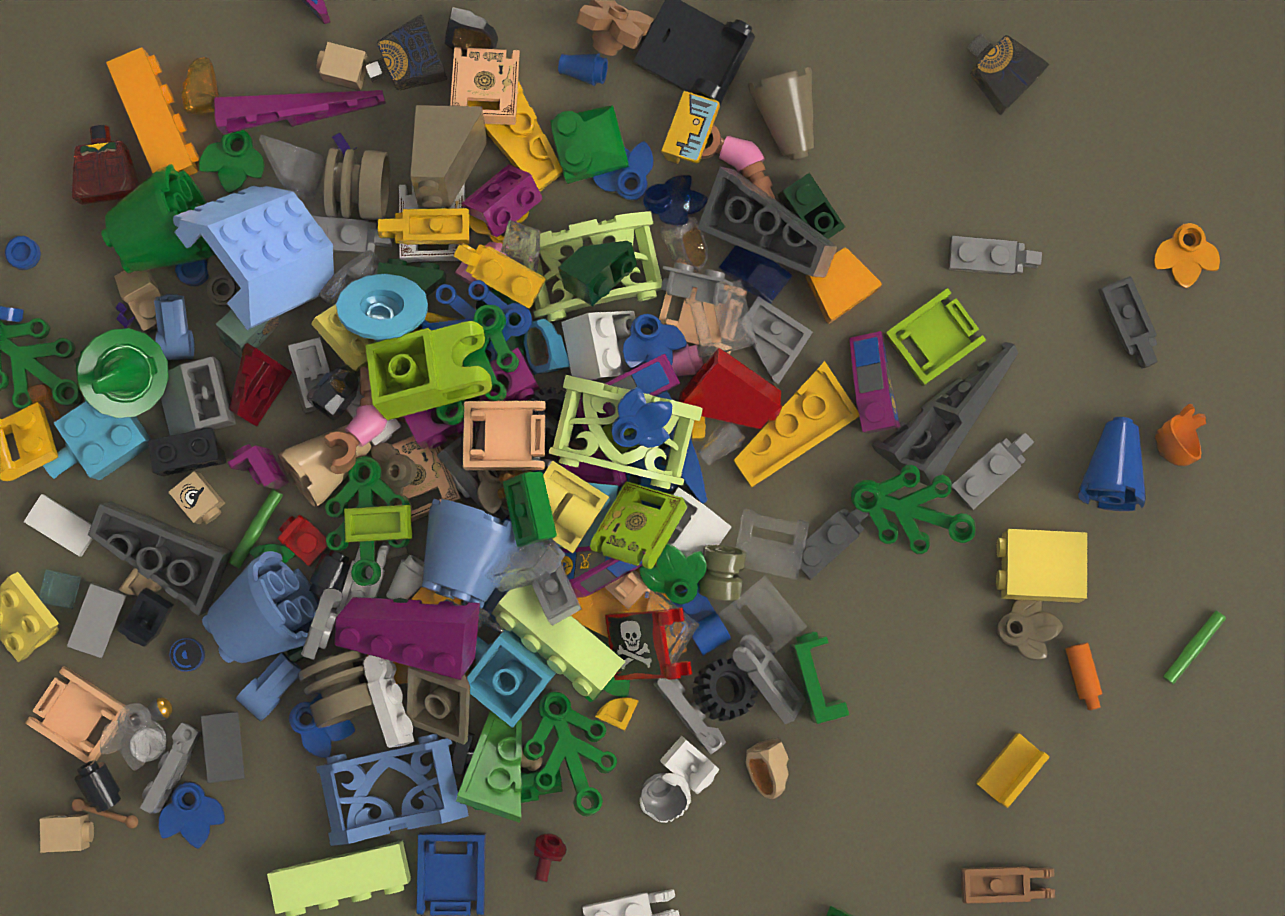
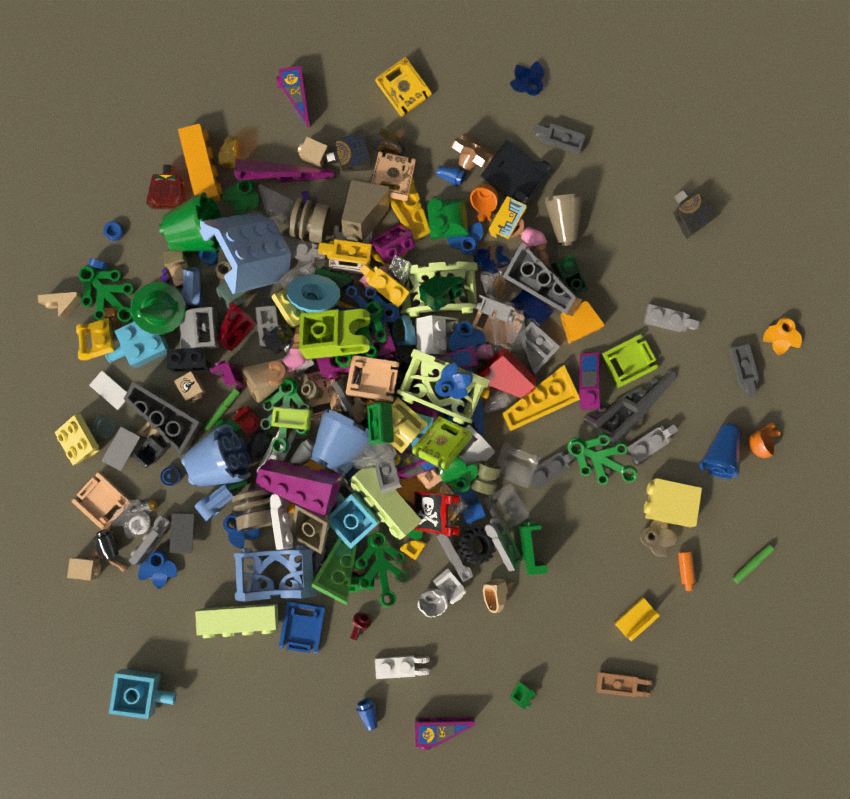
camera: 10 degrees right, 0 degrees up
light grey hinge [301,588,343,660] -> none
none -> orange piece [470,184,499,222]

